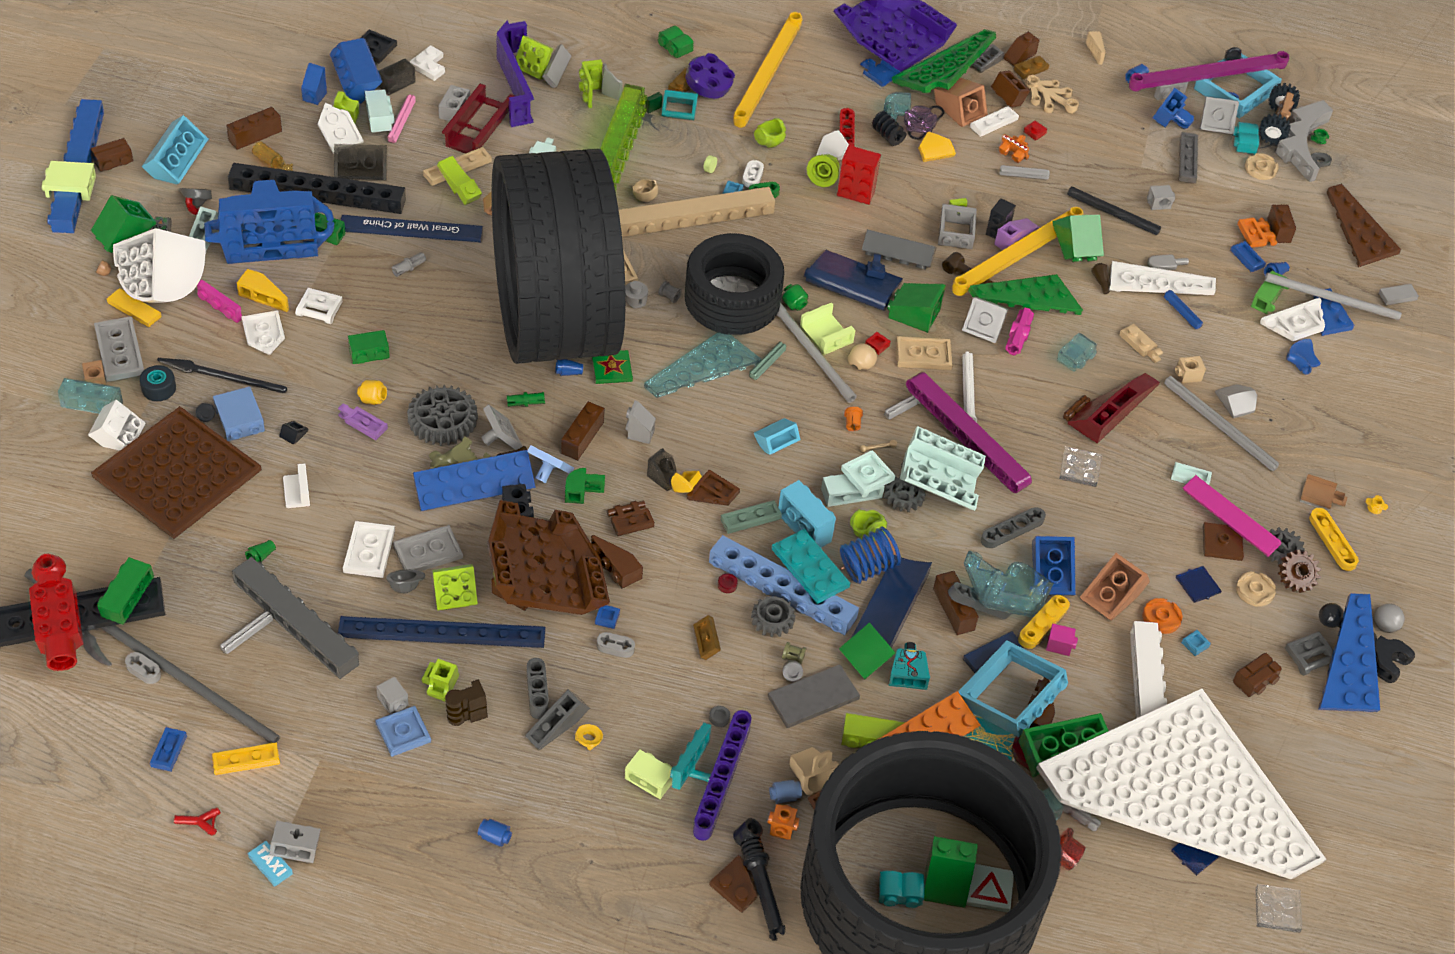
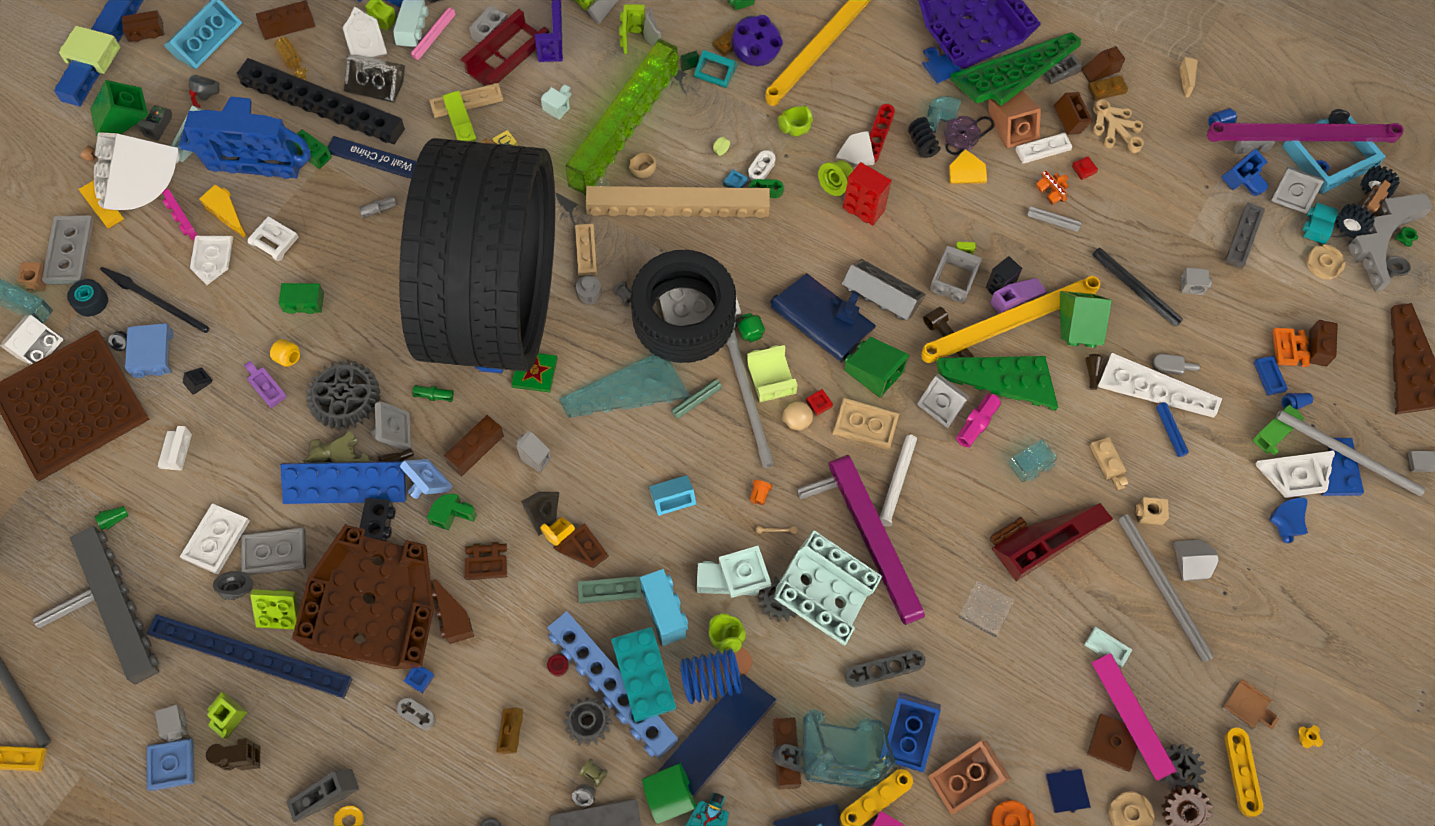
camera: 20 degrees right, 15 degrees up
dark grey beam [527,658,549,719] -> none

